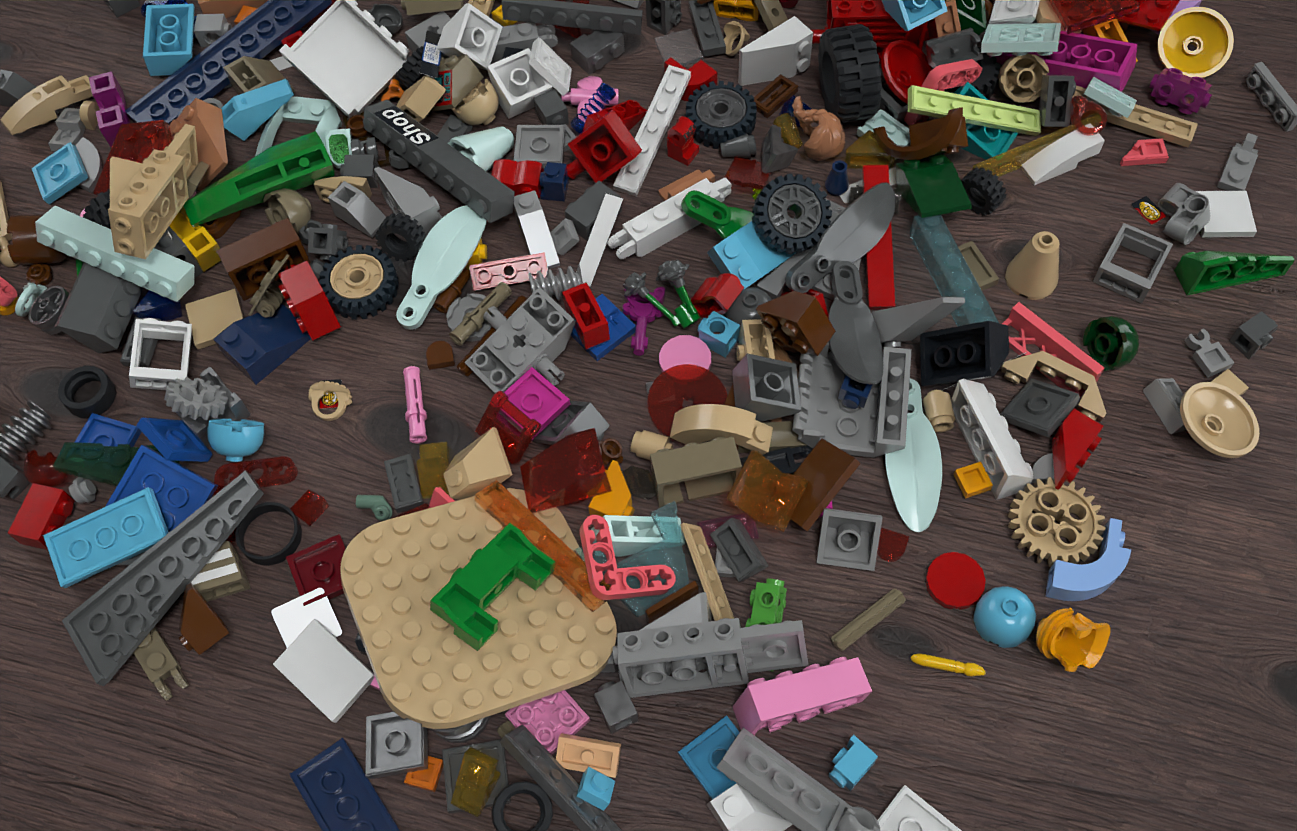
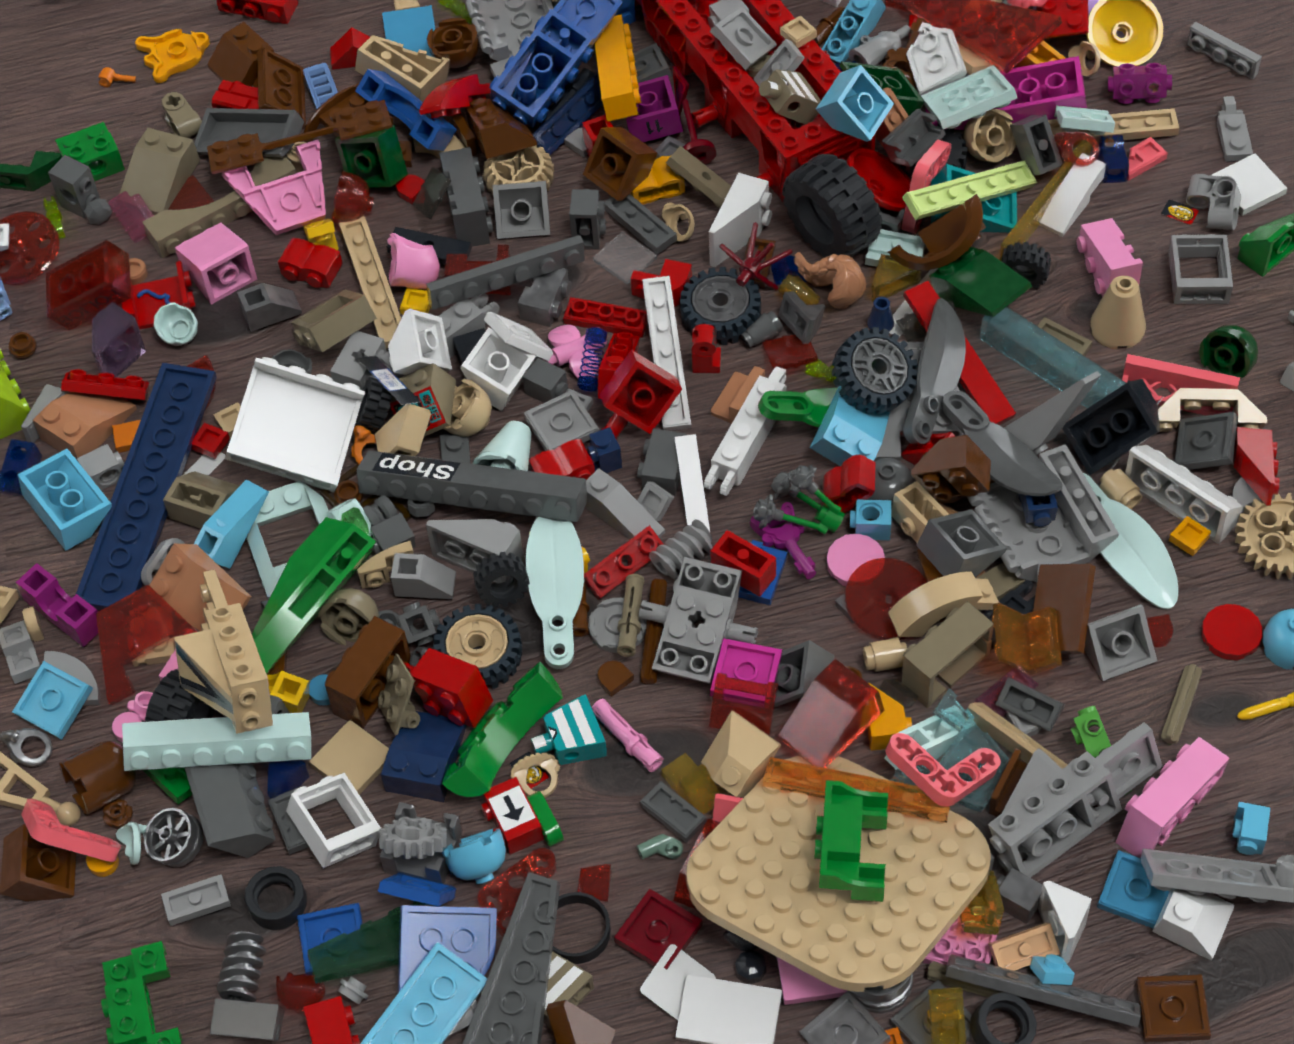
camera: 30 degrees left, 5 degrees down
none -> flat silver piece [0,728,53,767]
none -> light grey plate [161,874,231,926]
none -> green brick [442,662,563,797]
none -> brick [481,777,544,855]
none -> green beam [527,791,564,847]
none -> teal torso [531,694,607,765]
none -> red tile [563,297,648,338]
none -> dark red plant [719,222,793,291]
none -> clear yellow hinge [960,870,1004,935]
none -> white slope [1038,881,1092,964]
none -> tan piece [1068,41,1101,77]
none -> bright pink wedge [1076,218,1143,297]
none -> clear blue leg [1099,135,1129,183]

